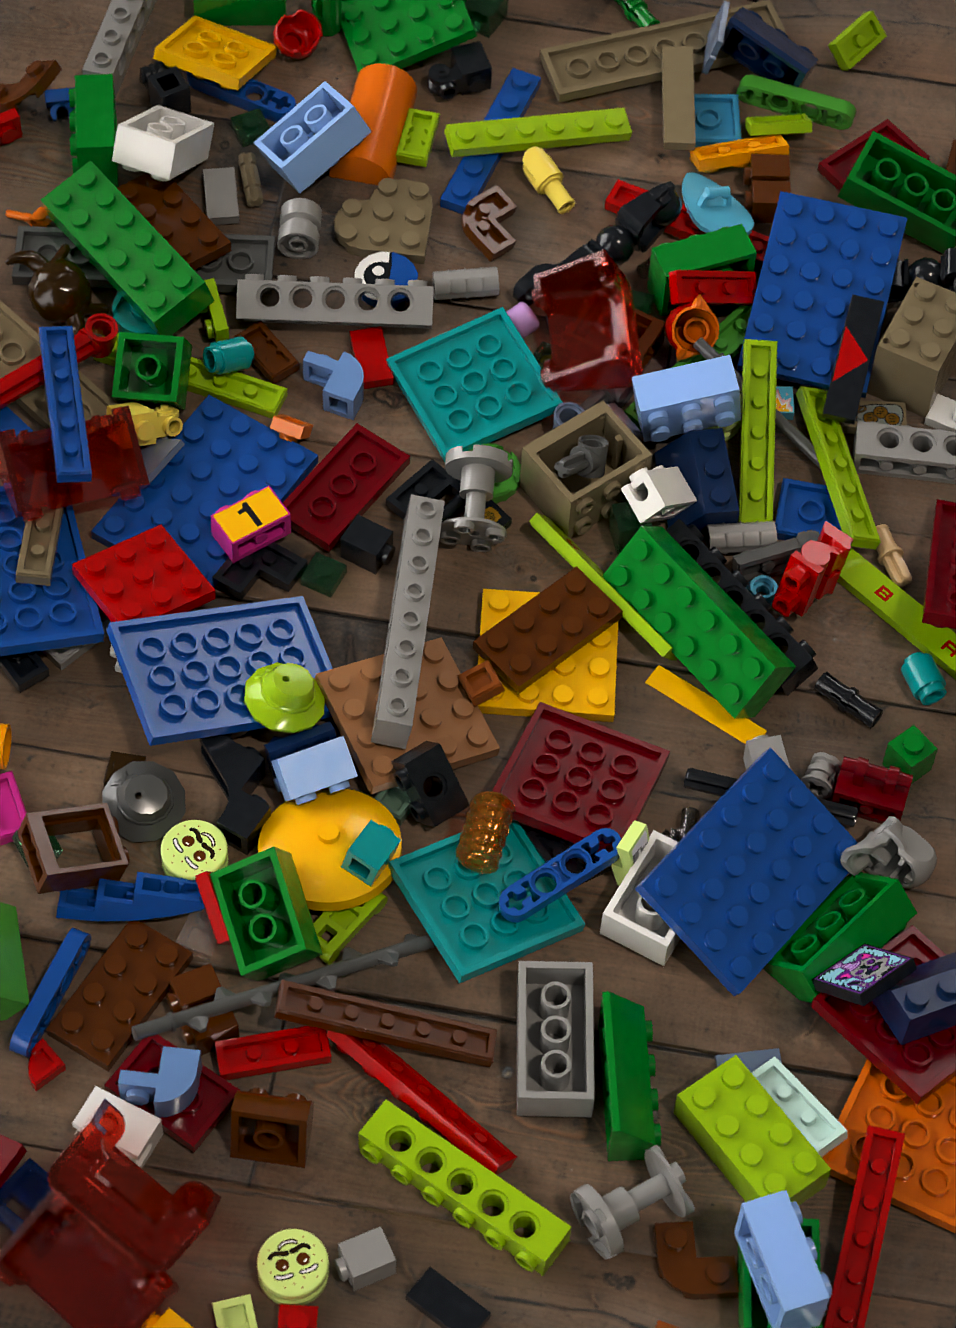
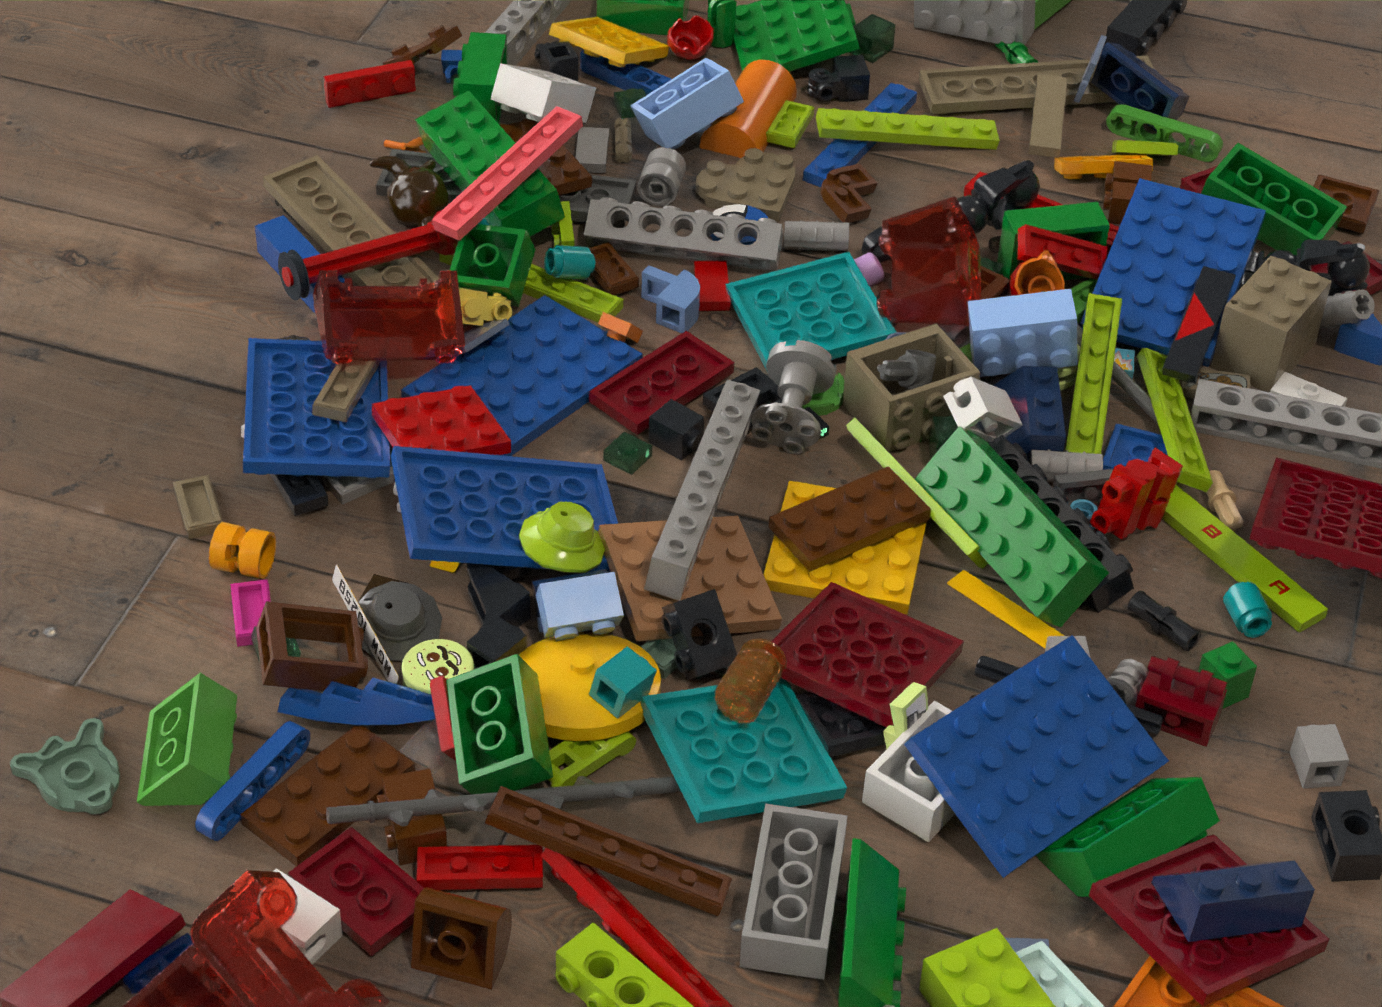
camera: 10 degrees right, 15 degrees down
red tile [28,1038,66,1091] -> none
blue tile [39,326,92,483] -> none
medium blue brick [118,1046,202,1117] -> none
brick [211,486,291,563] -> none
black plate [212,542,308,600] -> none
dark orange tile [457,660,505,707] -> none
blue beam [499,828,621,922] -> none
light yellow arm [523,147,575,214] -> none
medium azure shield [681,172,754,235] -> none
dark azure tile [694,94,741,147] -> none
tile [812,943,917,1006] -> none
lime plate [828,11,887,71] -> none
light grey head [841,816,937,888] -> none
none -> white sticker [332,565,399,684]
none -> coral plate [432,106,583,241]

